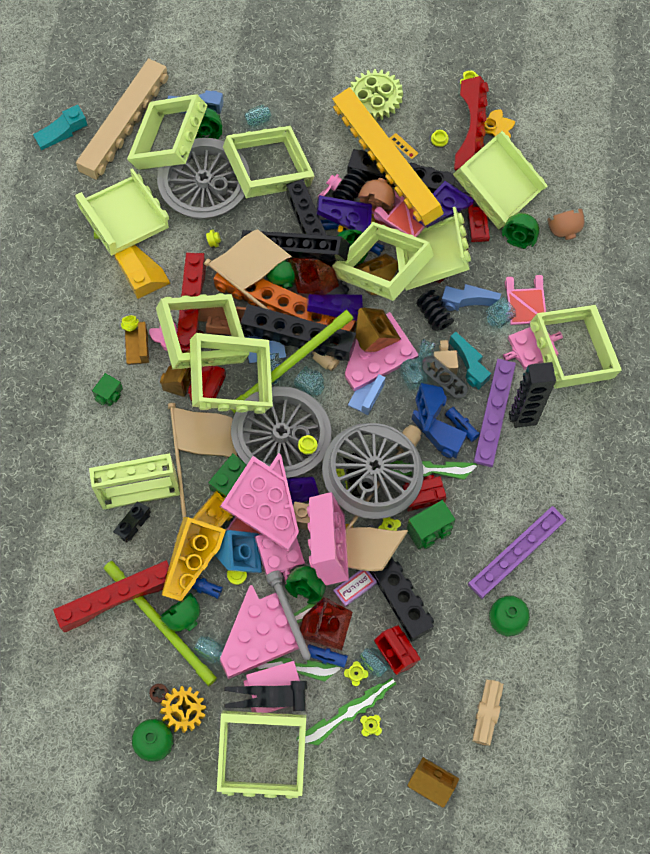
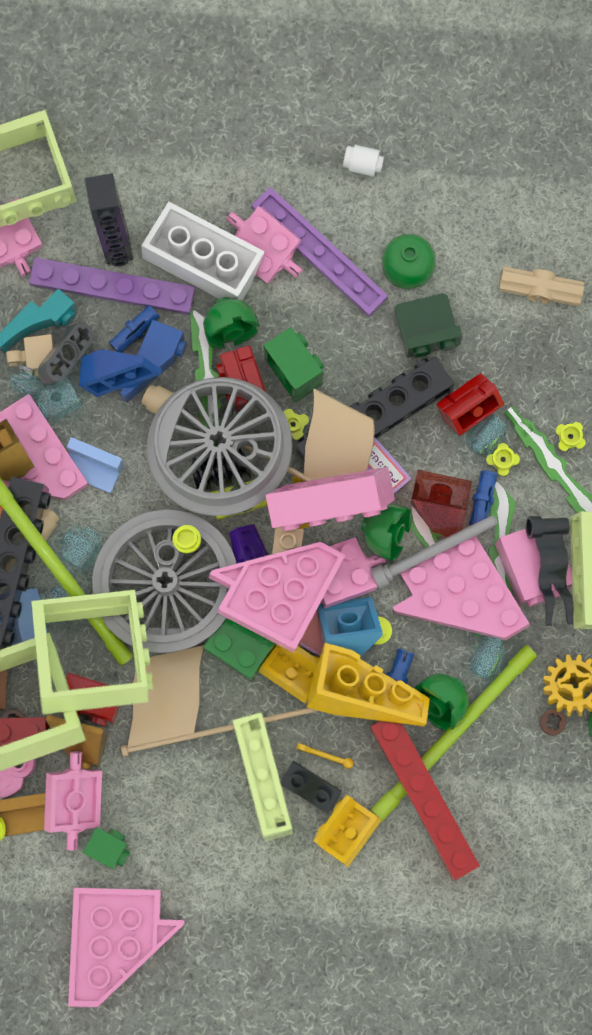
camera: 90 degrees left, 10 degrees up
none -> bright pink plate [44,751,102,850]
none -> bright pink wing [68,888,185,1007]
none -> white slope [141,202,265,300]
none -> green cylinder [203,297,260,349]
none -> bright pink plate [226,206,303,283]
none -> yellow hinge [296,743,354,769]
none -> yellow bracket [313,795,382,867]
none -> white brick [343,145,384,177]
none -> dark green bracket [395,293,462,358]

